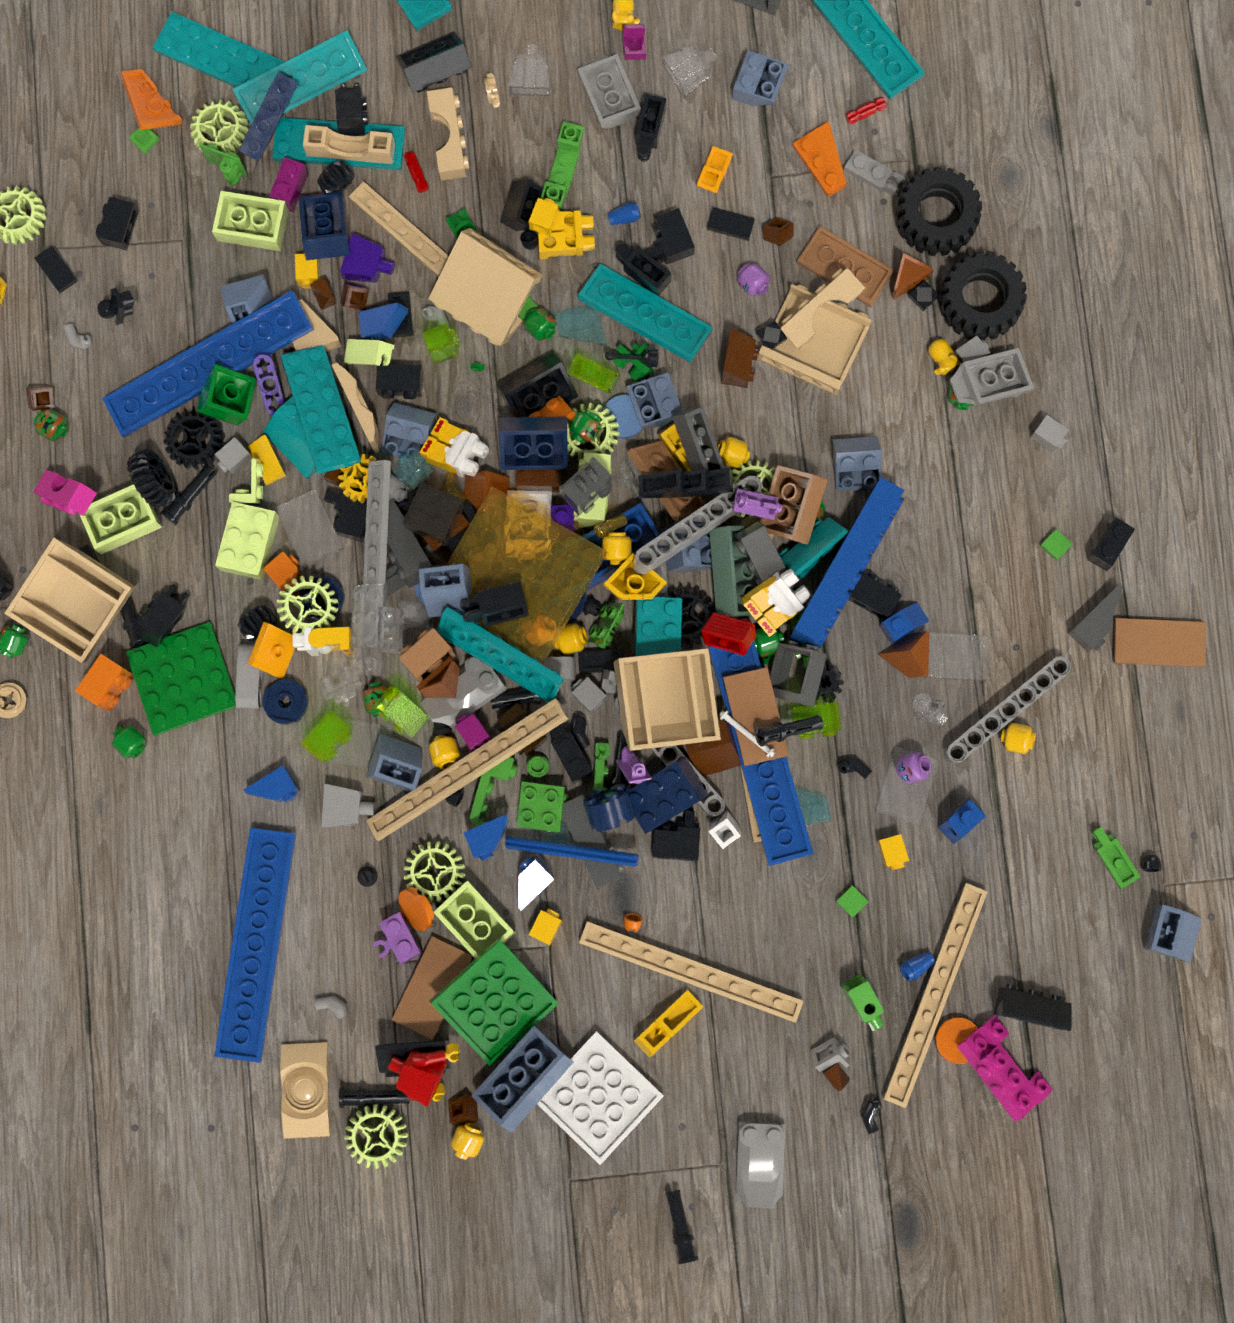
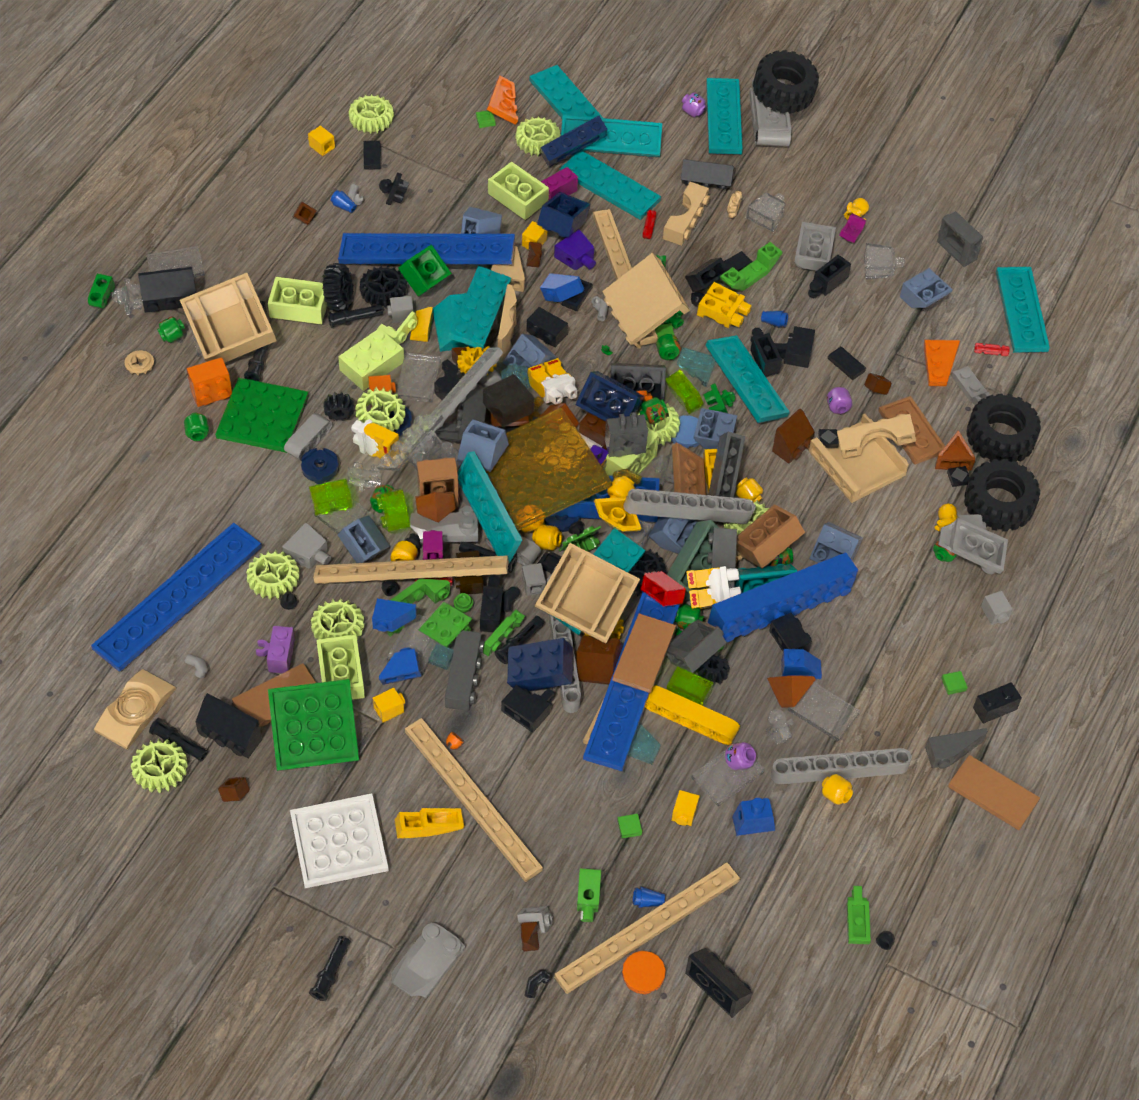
camera: 25 degrees right, 25 degrees down
green head [33,408,68,441] -> none
dark pink arch [33,469,97,516] -> none
black brick [96,197,139,251] -> none
black hinge [135,585,189,648] -> none
bright green hinge [199,143,248,186] -> none
blue slope [244,766,300,803] -> none
light orange plate [247,622,295,679] -> none
dark purple beam [253,352,285,416] -> none
tan arch [303,125,395,164] -> none
black gear [317,160,355,194] -> none
black hinge [335,83,368,136] -> none
reddish brown slope [340,282,369,310] -> none
yellowish green hinge [344,339,394,366] -> none
red torso [388,1043,460,1107] -> none
orange tile [398,887,434,932] -> none
clear neon green brick [422,323,460,365] -> none
yellow head [451,1122,485,1160] -> none
black hinge [460,582,529,627] -> none
sand blue brick [472,1026,574,1133] -> none
blue axle [505,836,639,867] -> none
yellow brick [529,198,559,236] -> none
dark blue brick [583,784,635,832] -> none
black hinge [605,349,659,367] -> none
medium lavender hinge [616,746,651,784] -> none
black slope [638,468,733,498] -> none
light orange slope [696,146,733,194] -> none
white brick [709,811,741,849] -> none
white axle [720,711,775,758] -> none
medium lavender hinge [733,489,782,520] -> none
black pin [755,715,823,747] -> none
black arm [838,757,872,779] -> none
dark pink bracket [957,1015,1053,1122] -> none
sand blue slope [1145,904,1202,963] -> none
none -> yellowish green gear [246,550,299,600]
none -> blue cone [330,190,357,213]
none -> yellow beam [645,685,740,745]
none -> black tile [723,251,753,272]

